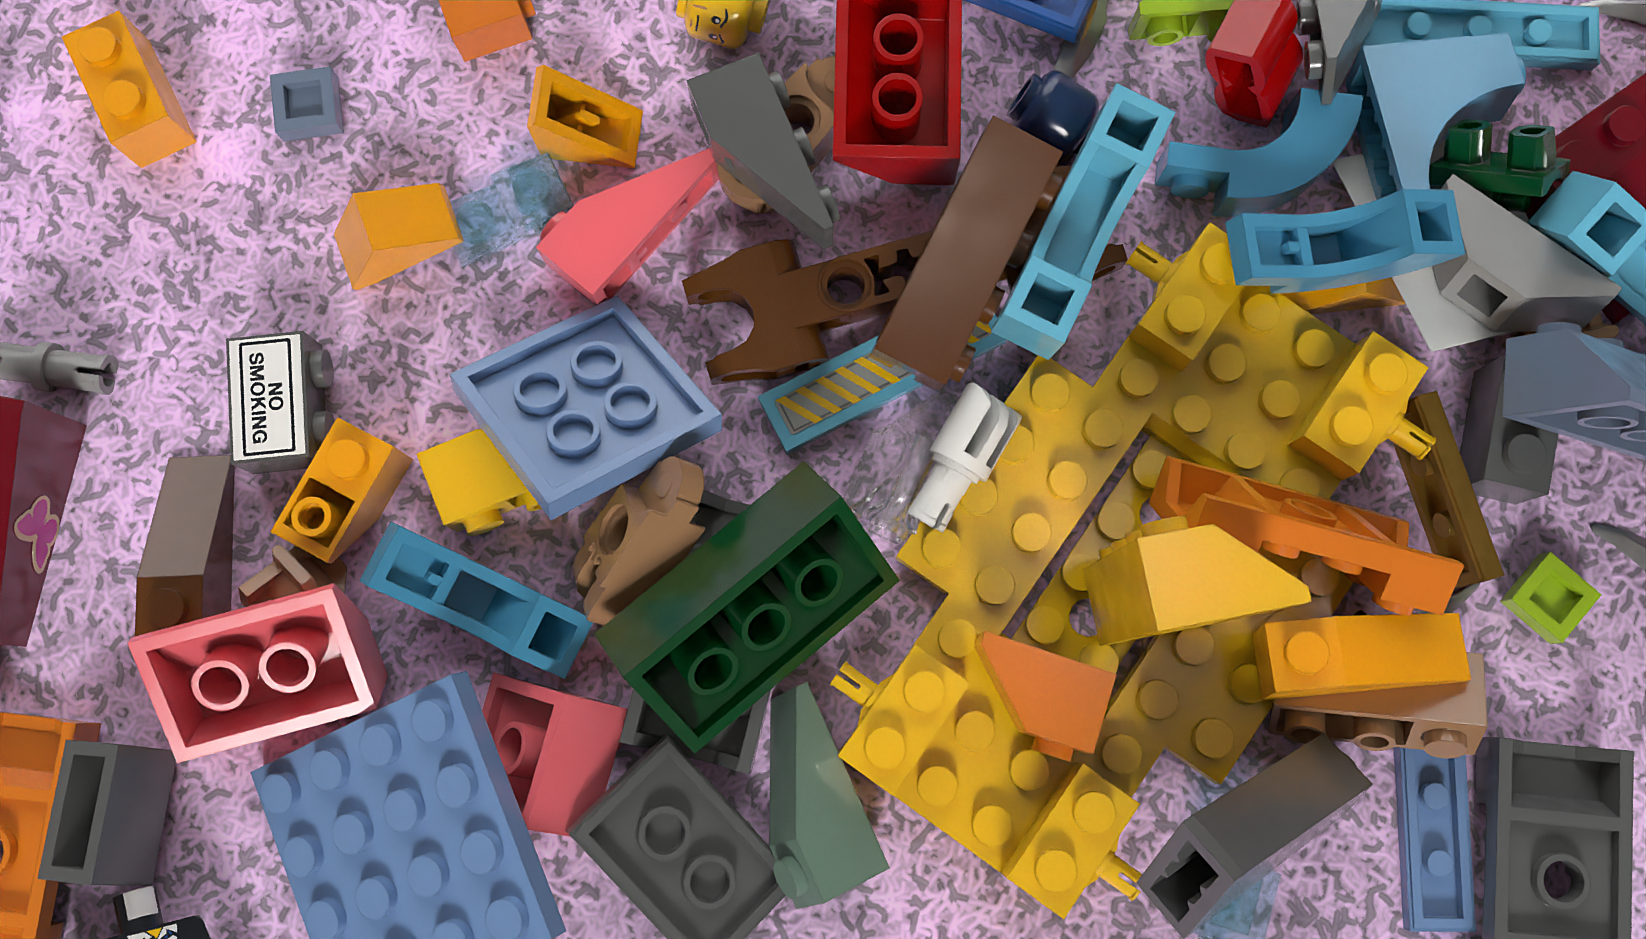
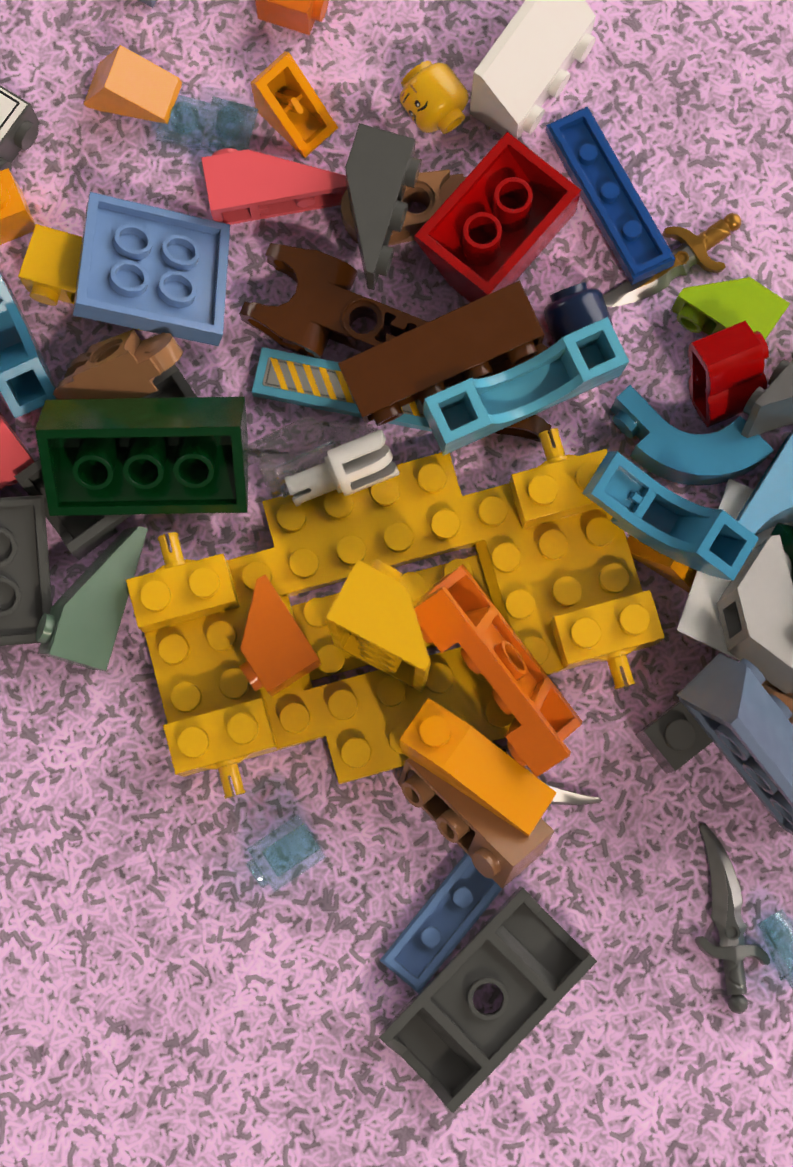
camera: 40 degrees right, 0 degrees up
dark grey slope [1136,733,1373,939] -> none
pearl gold tile [1393,391,1505,589] -> none
lime plate [1500,552,1602,644] -> none

